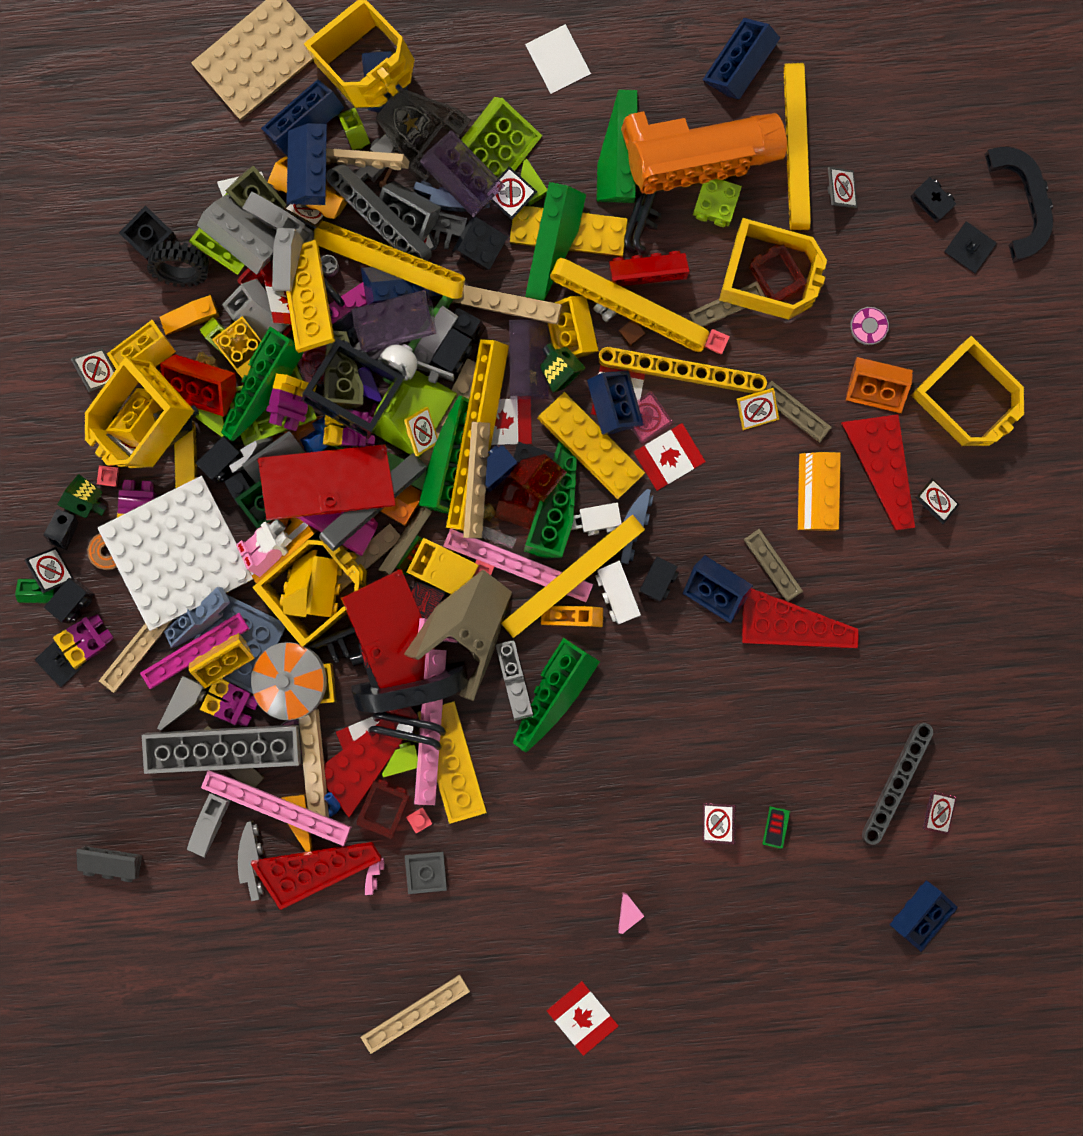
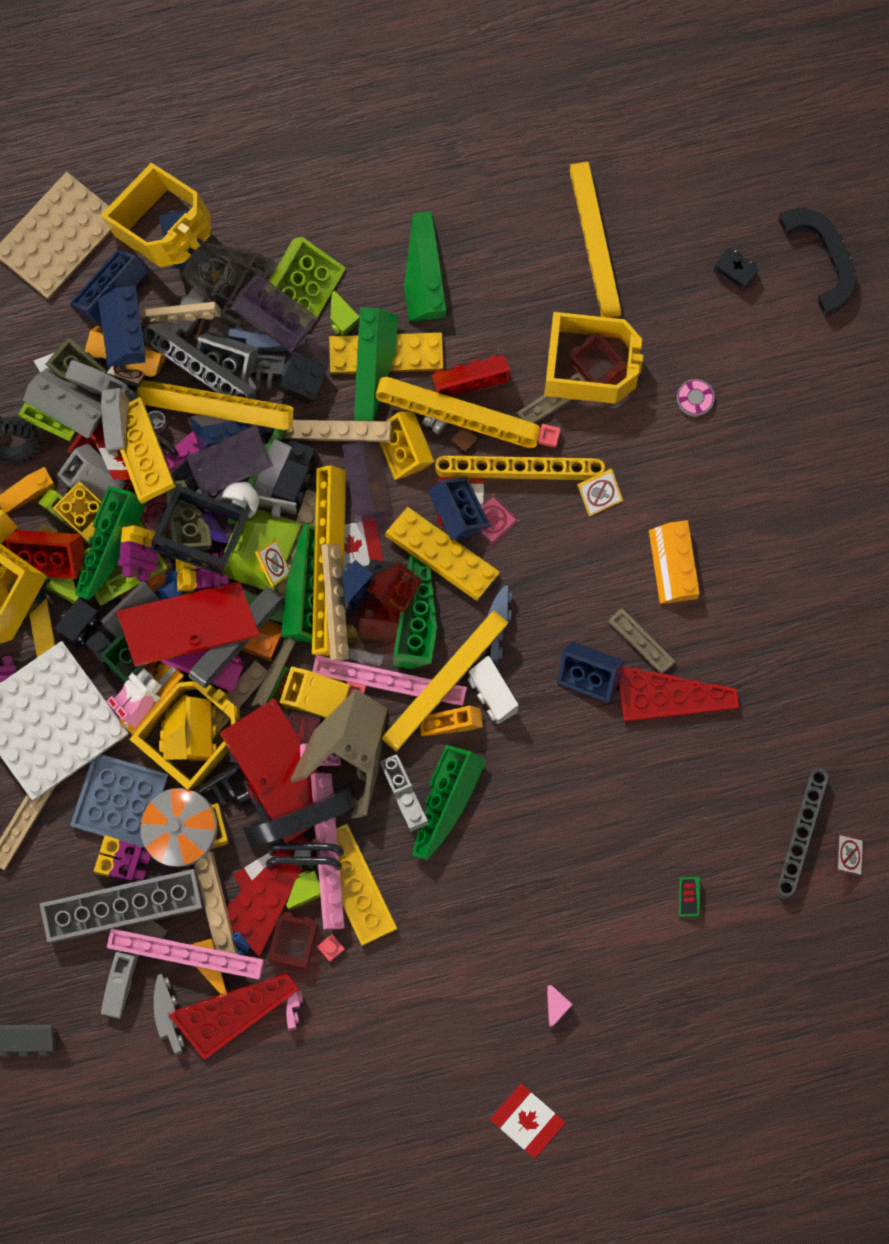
camera: 10 degrees left, 10 degrees down
dark pink tile [140,613,250,689] -> none
light grey slope [157,676,207,730] -> none
sand blue slope [164,587,230,647] -> none
yellow slope [189,633,255,688] -> none
light grey slope [229,437,273,473] -> none
lime slope [338,108,370,150] -> none
tan plate [360,974,470,1054] -> none
dark grey plate [405,851,447,894] -> none
piece [484,166,538,220] -> none
white sticker [525,24,591,94] -> none
dark green torso [540,343,586,393] -> none
white brick [571,502,621,536] -> none
orange piece [621,111,787,194] -> none
black piece [624,191,662,254] -> none
sticker [634,423,706,491] -> none
black brick [638,556,679,603] -> none
lime brick [693,179,742,227] -> none
dark blue slope [703,18,780,100] -> none
piece [703,803,736,844] -> none
dark tan tile [764,381,832,443] -> none
piece [828,167,857,208] -> none
red wing [841,414,915,531] -> none
orange slope [846,357,913,413] -> none
dark blue slope [890,880,958,952] -> none
yellow container [911,336,1024,446] -> none
piece [915,478,960,524] -> none
black piece [944,221,997,274] -> none

